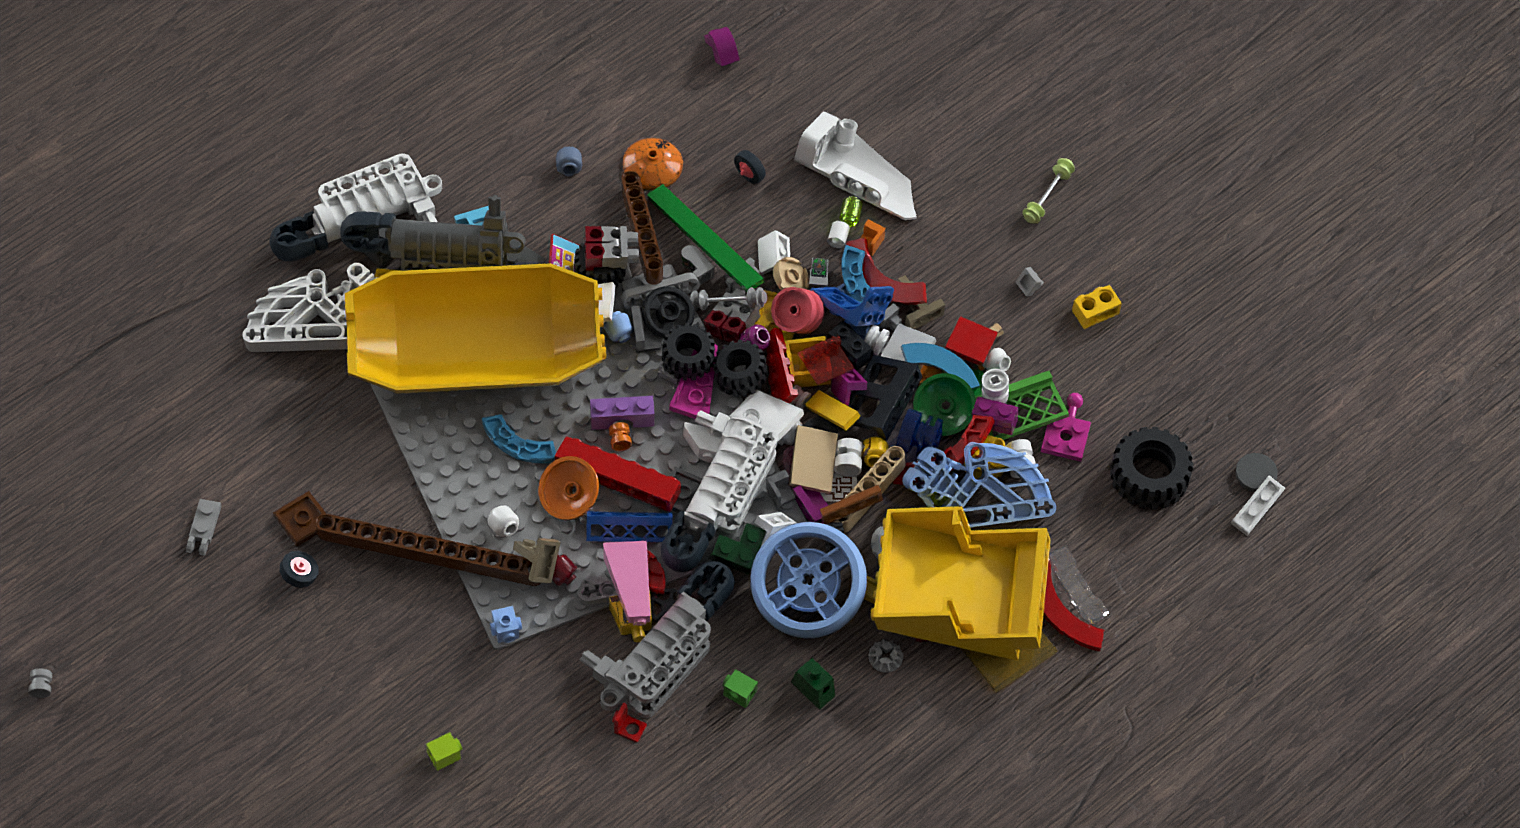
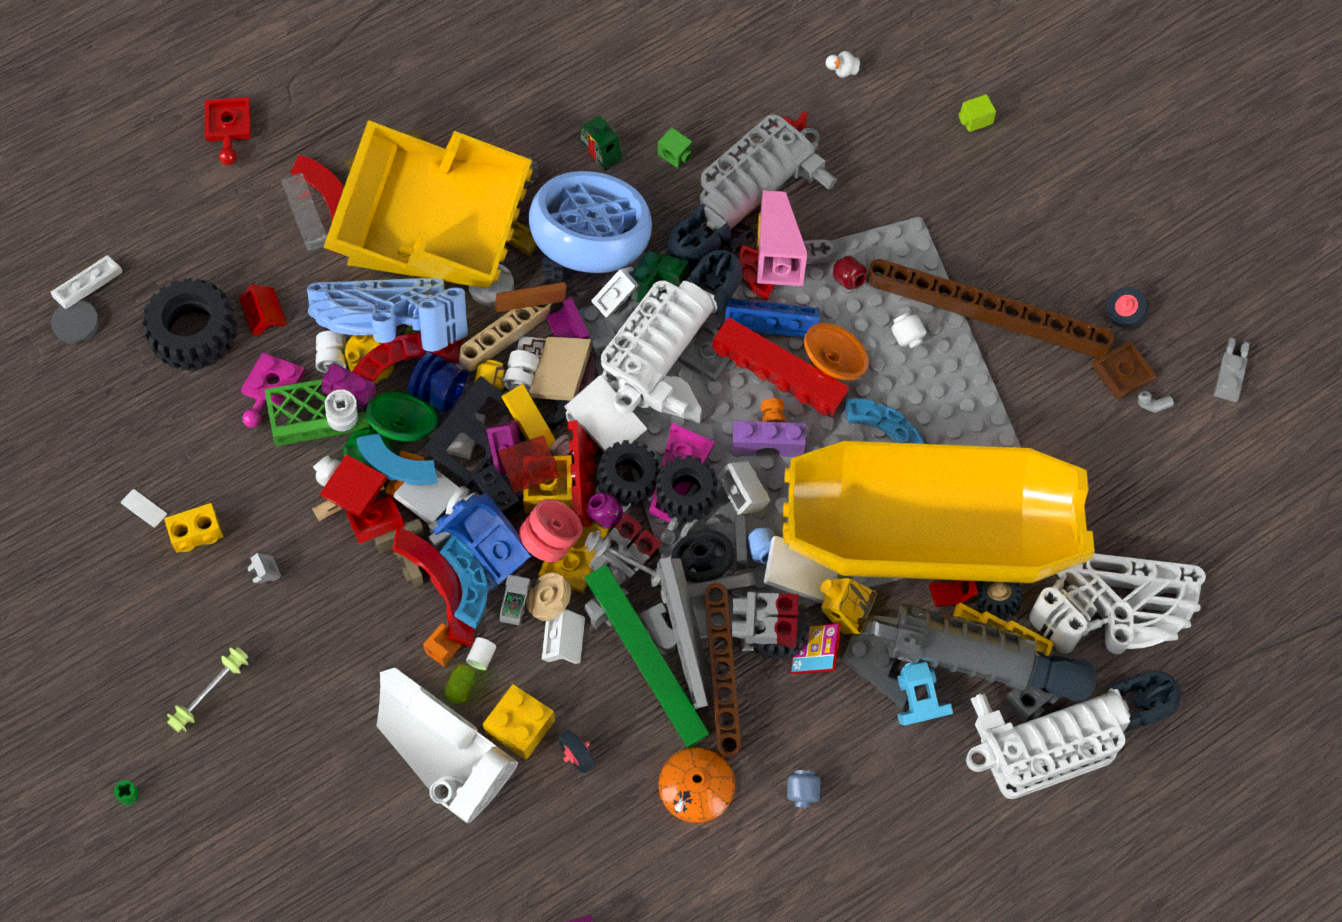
camera: 170 degrees left, 5 degrees up
light blue brick [490,606,522,643] -> none
dark tan bracket [513,538,561,583] -> none
none -> green axle [114,780,139,805]
none -> white sticker [121,489,167,527]
none -> red plate [205,97,251,166]
none -> red panel [238,284,287,336]
none -> red tile [345,495,405,544]
none -> yellow brick [483,684,555,761]
none -> light grey arch [657,557,713,709]
none -> white brick [717,460,770,515]
none -> white animal [826,51,860,78]
none -> light grey arm [1138,391,1174,413]

